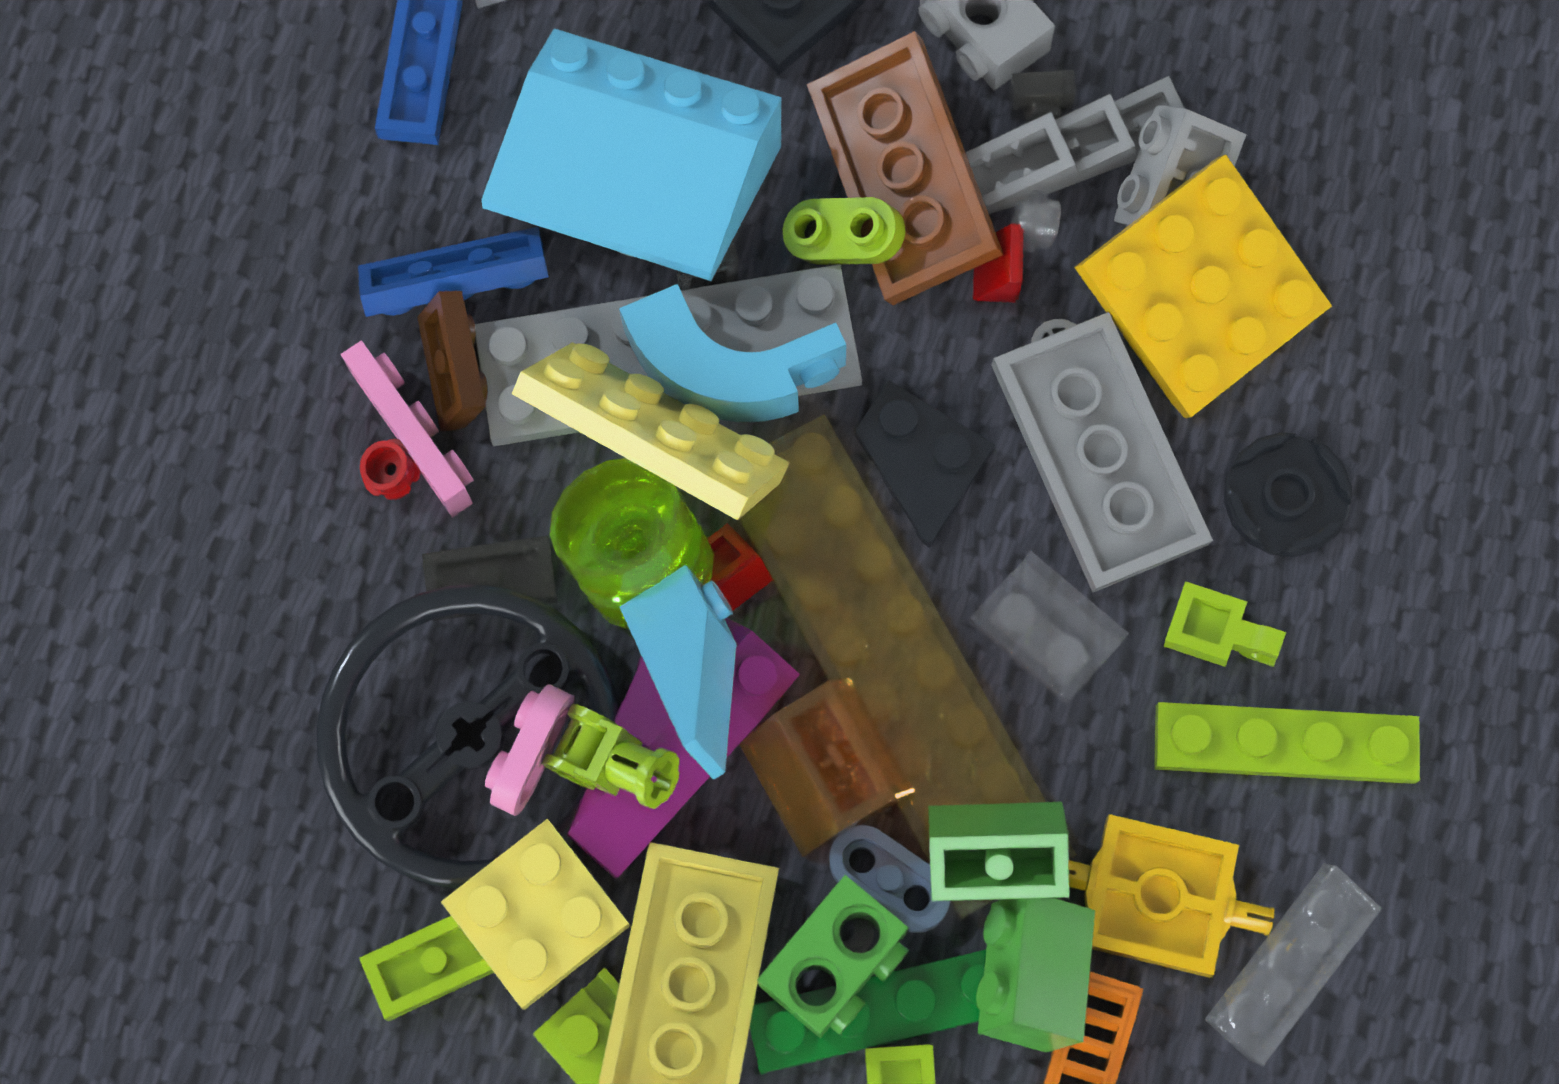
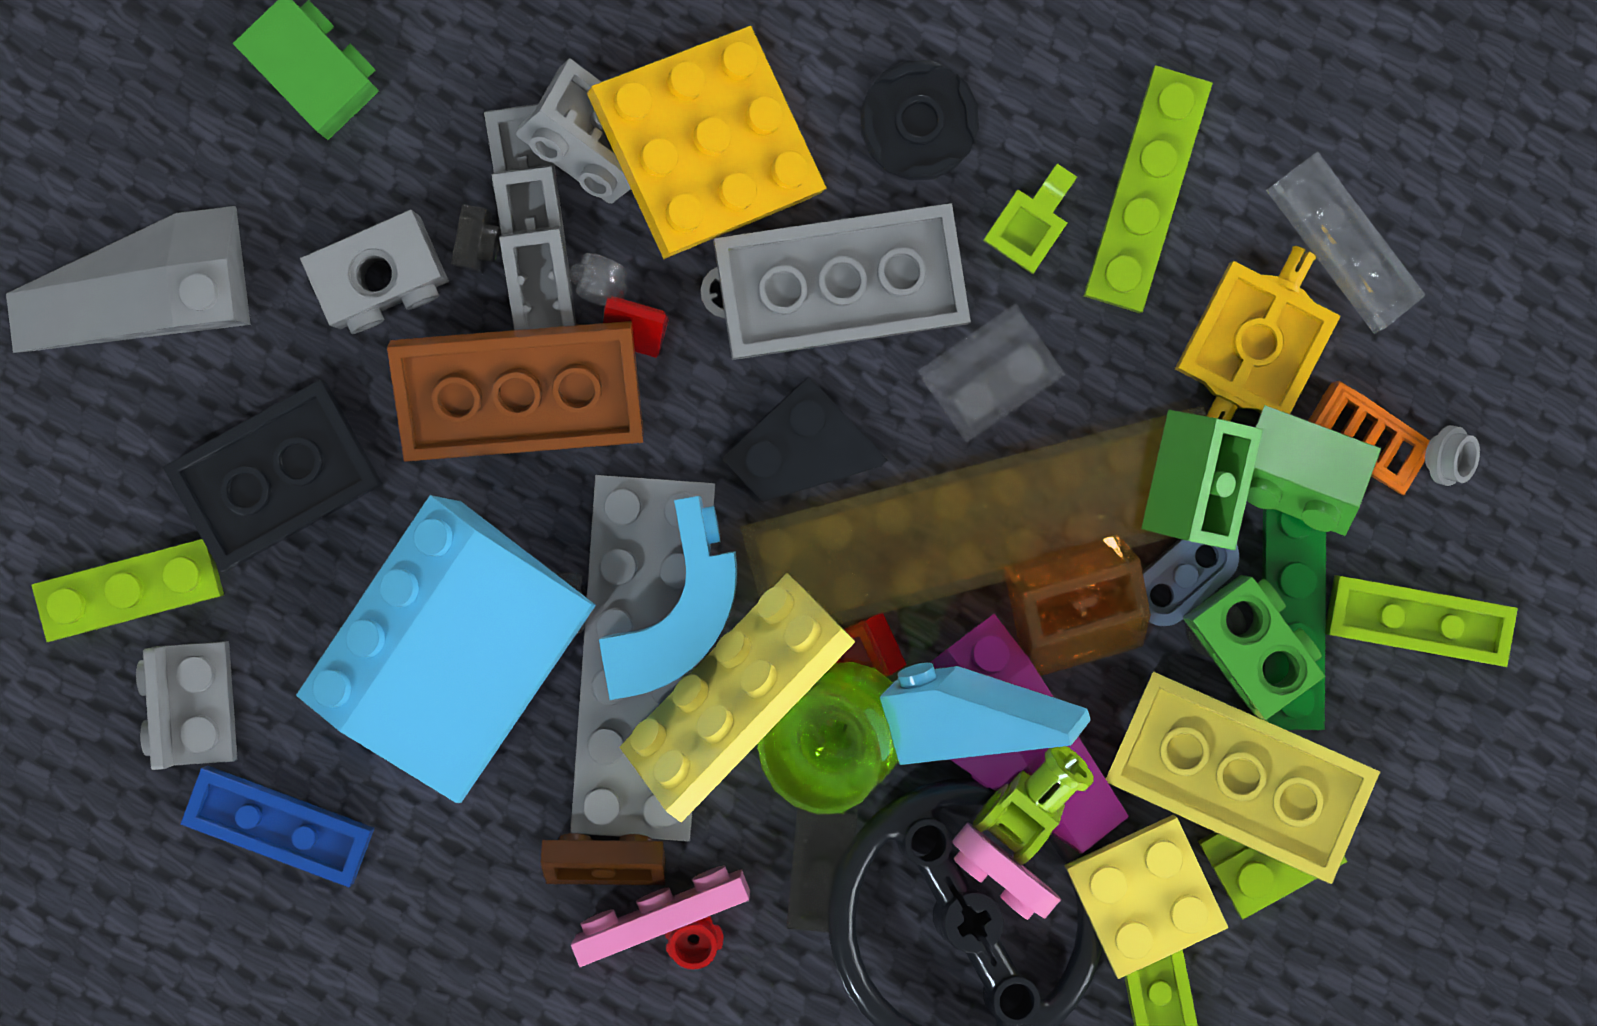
camera: 80 degrees left, 15 degrees up
blue plate [358,227,549,317] -> none
lime plate [783,197,905,265] -> none

